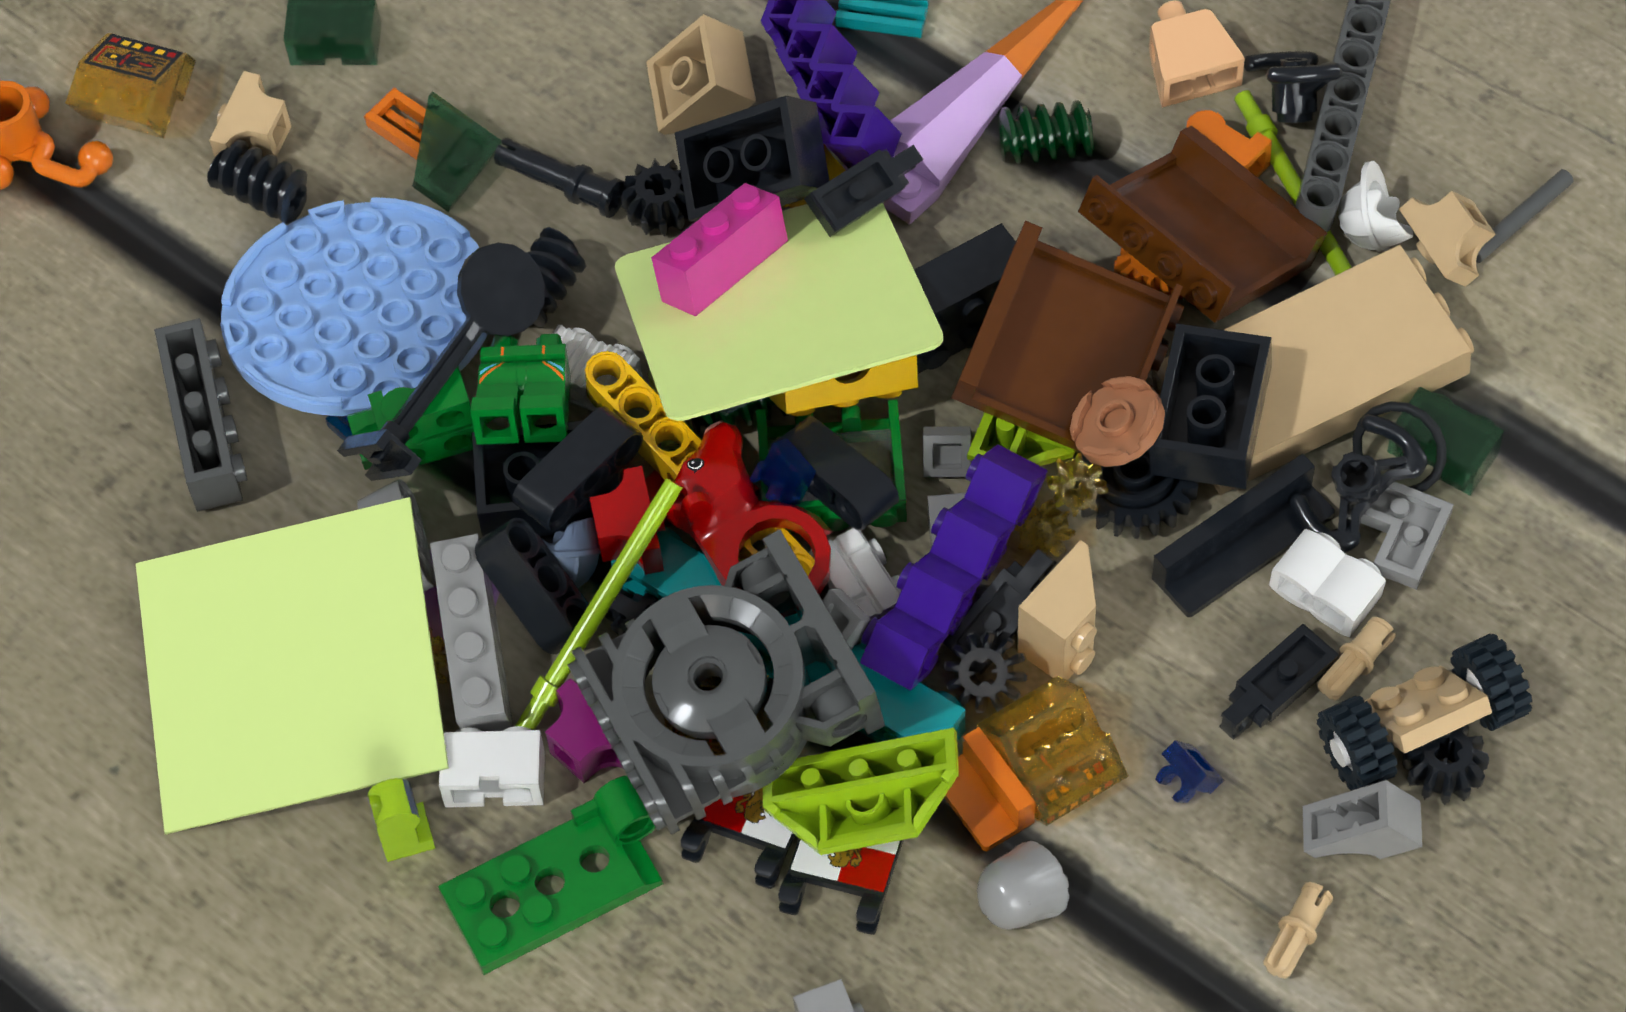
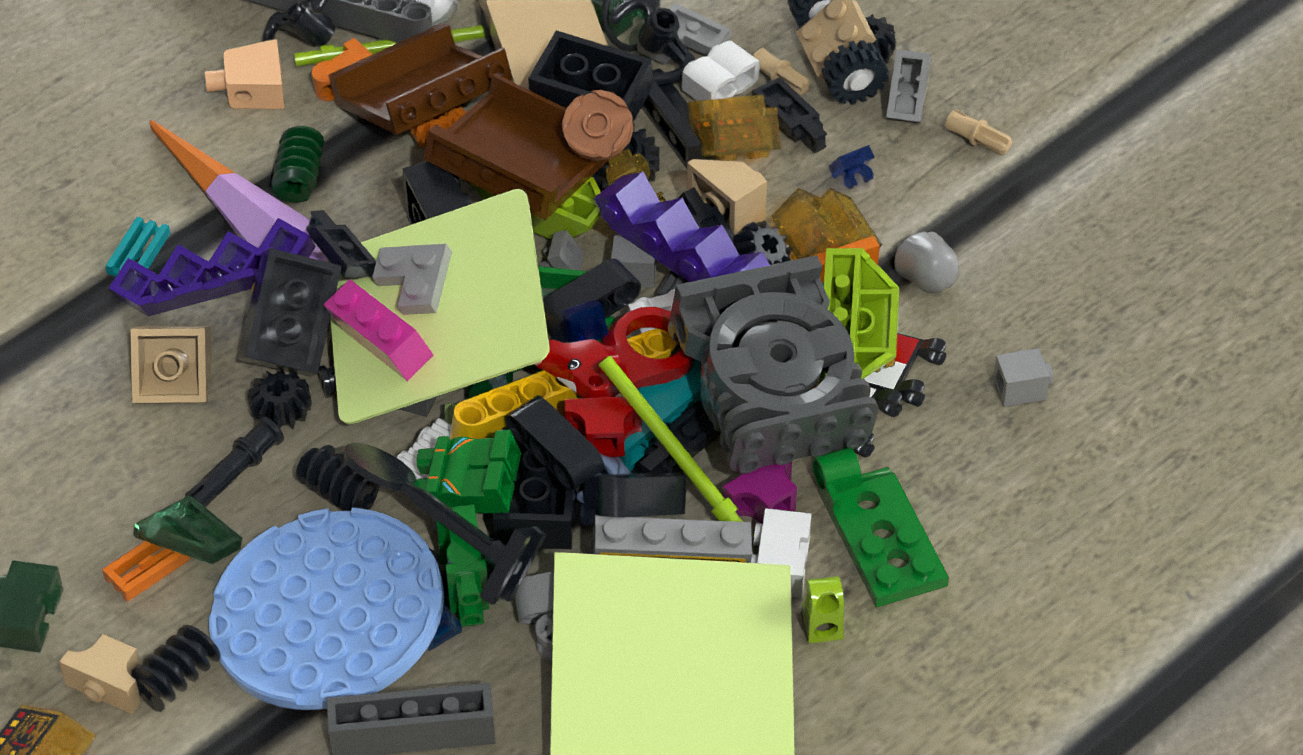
camera: 85 degrees left, 10 degrees down
none -> light grey plate [372,244,452,315]
none -> clear yellow piece [688,94,781,161]

